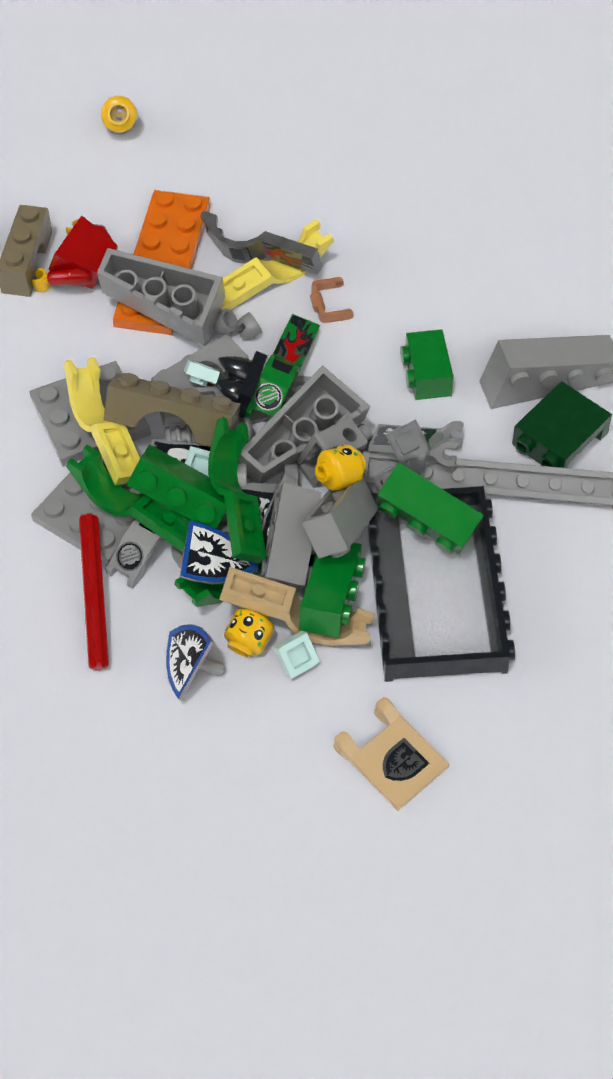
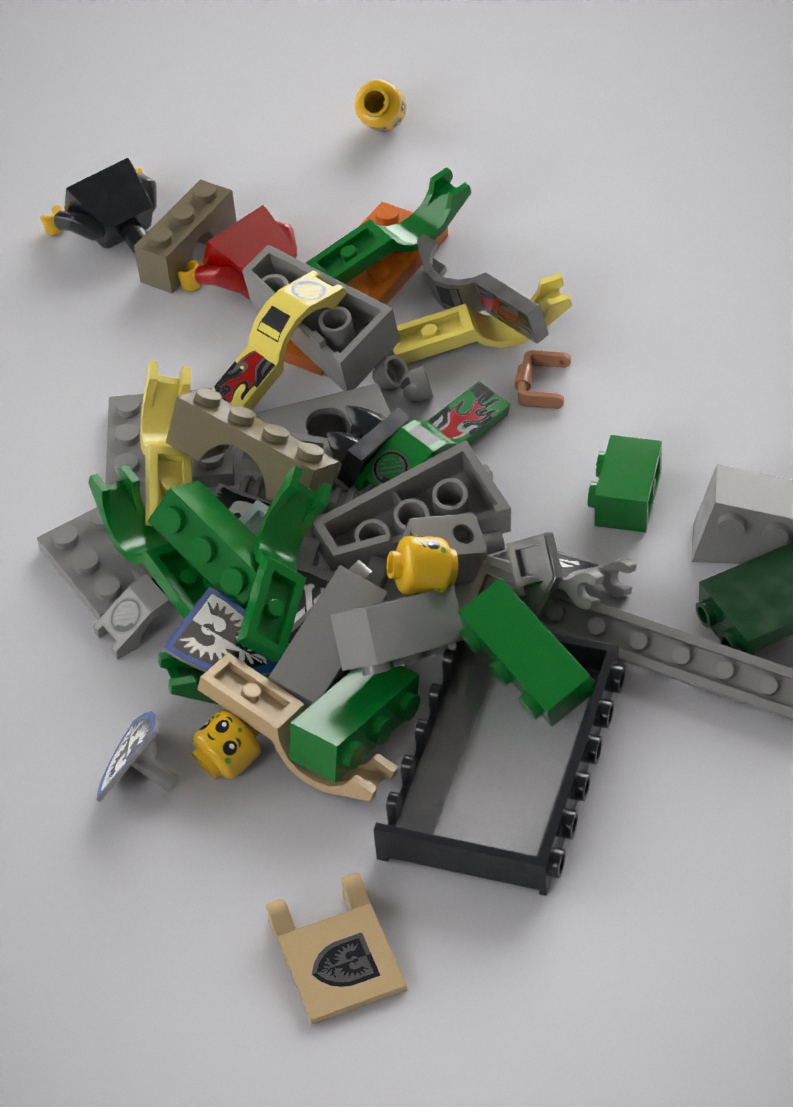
camera: 25 degrees right, 10 degrees down
red axle [79,513,109,671] -> none
light aqua plate [184,359,220,386] -> none
light aqua plate [273,631,320,679] -> none
none -> light yellow piece [212,270,347,410]
none -> green piece [305,167,472,284]

